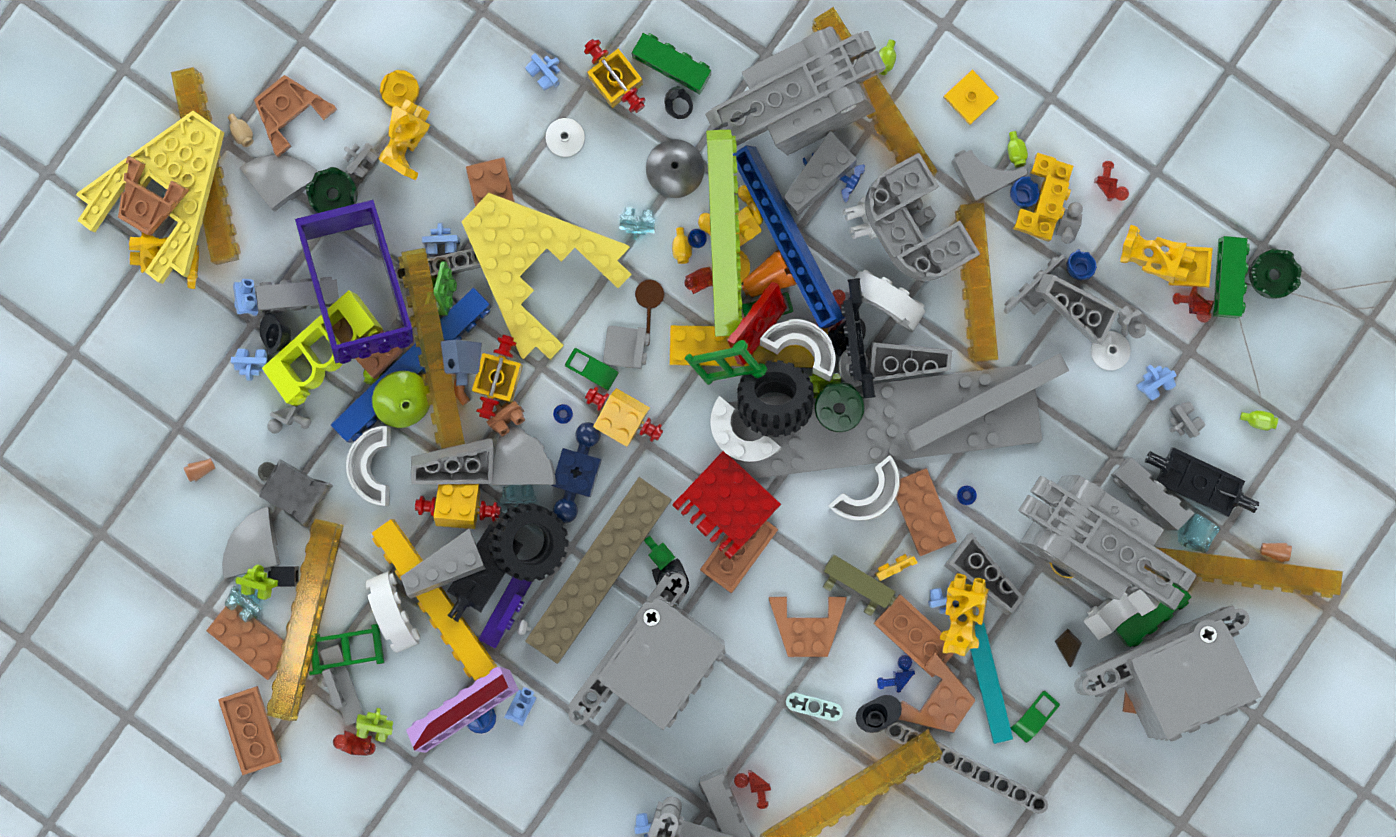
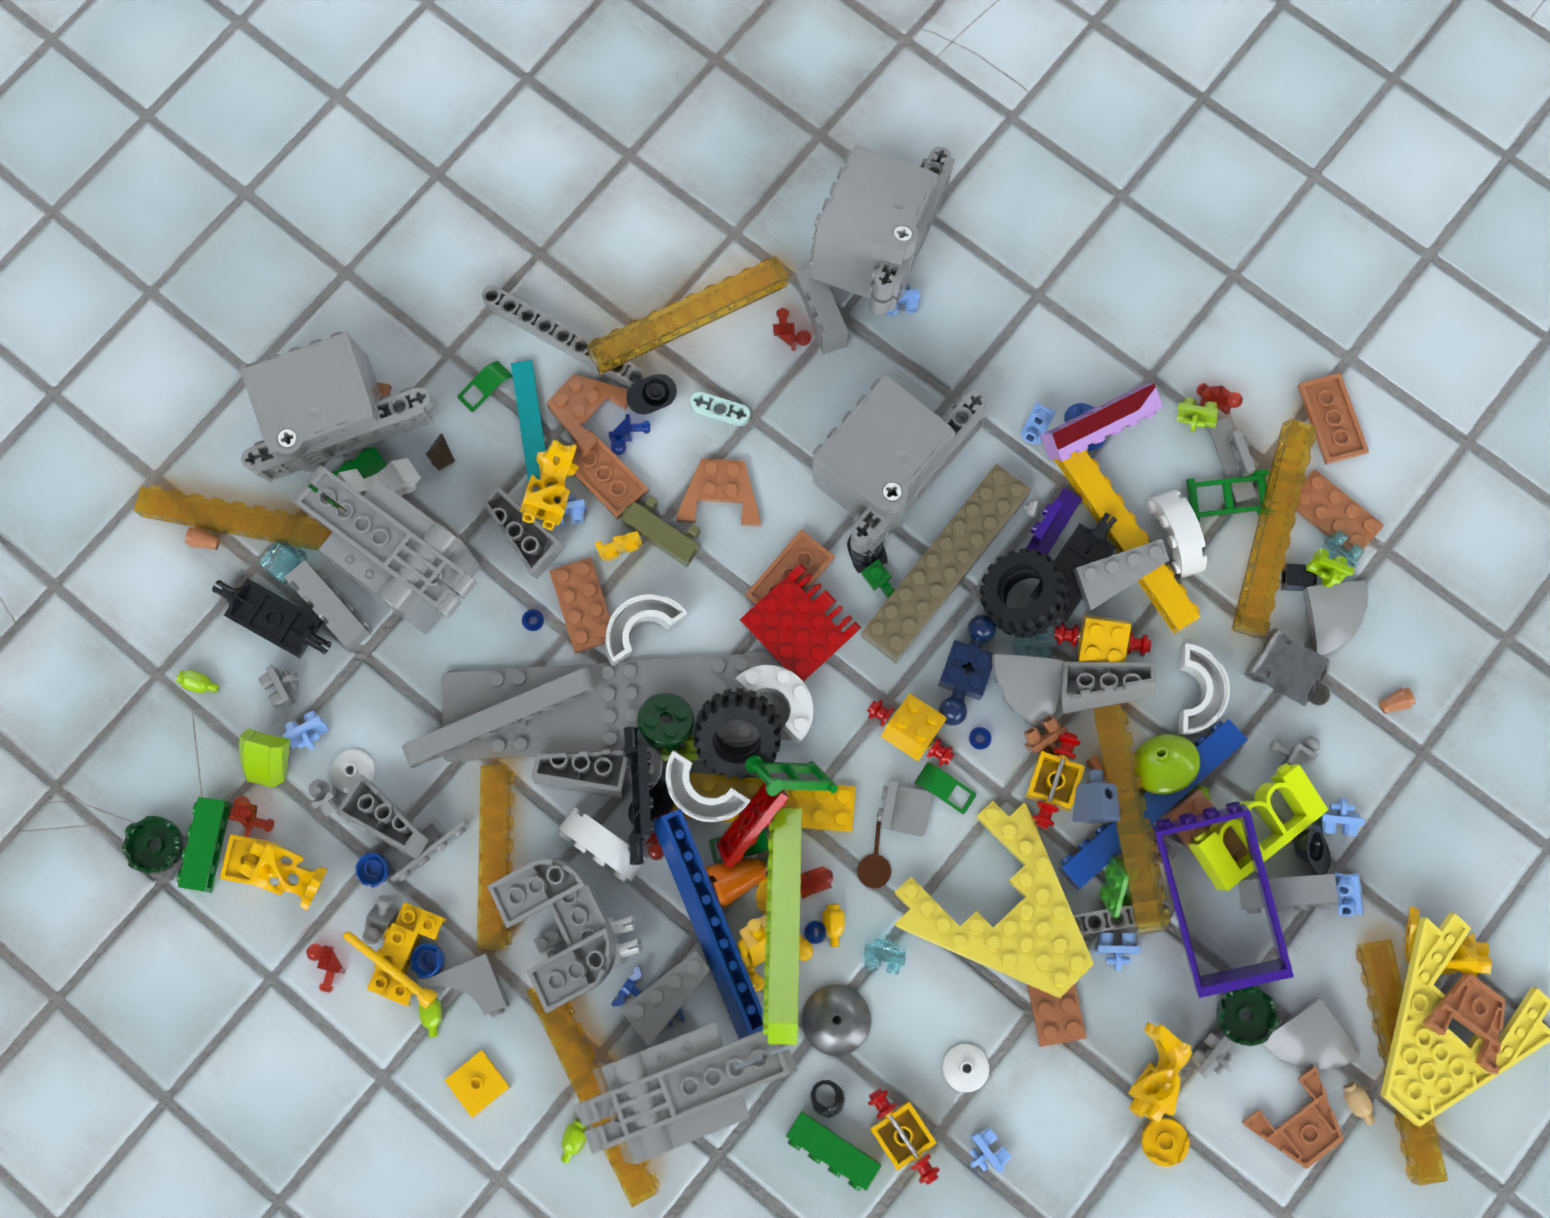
camera: 175 degrees left, 10 degrees down
none -> lime slope [239,728,290,788]
none -> yellow piece [343,931,438,1009]

